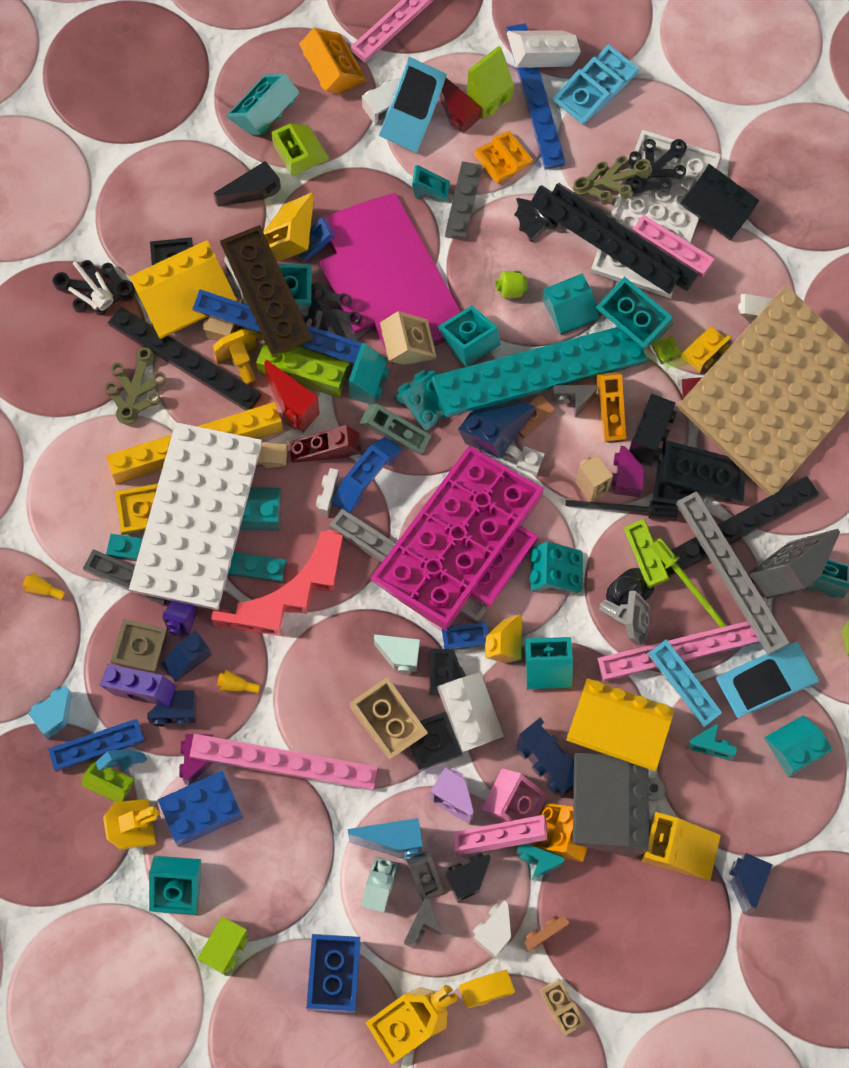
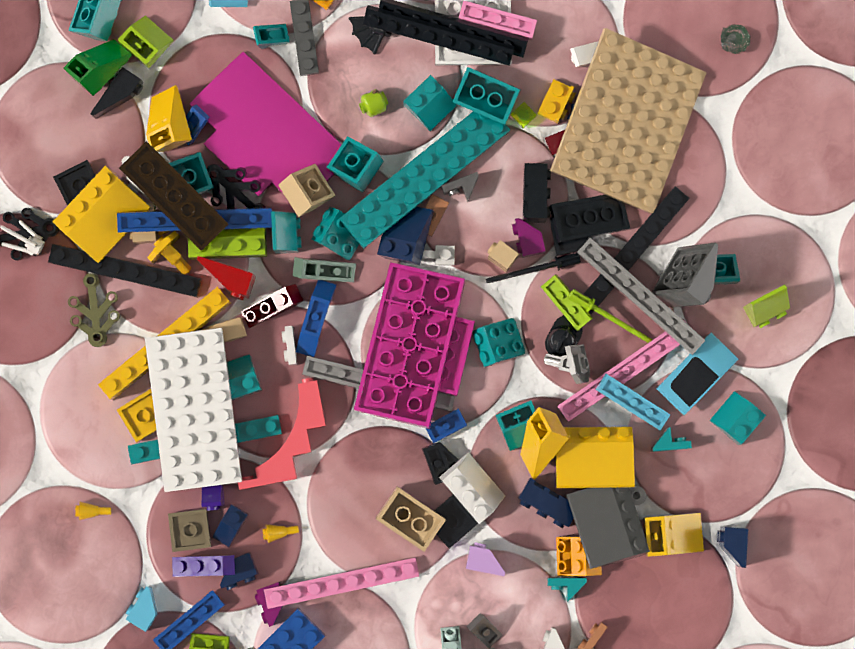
camera: 15 degrees left, 15 degrees up
dark grey plate [83,549,167,606] -> none
dark azure slope [95,750,147,773] -> none
dark azure slope [347,818,423,861] -> none
light aqua slope [374,634,420,674] -> none
black slope [446,853,491,903] -> none
bright pink plate [454,815,547,856] -> none
bright pink slope [481,769,548,823] -> none
yellow slope [485,615,522,663] -> none
light orange slope [596,372,626,441] -> none
none -> green slope [63,39,133,96]
none -> yellow slope [520,407,569,480]

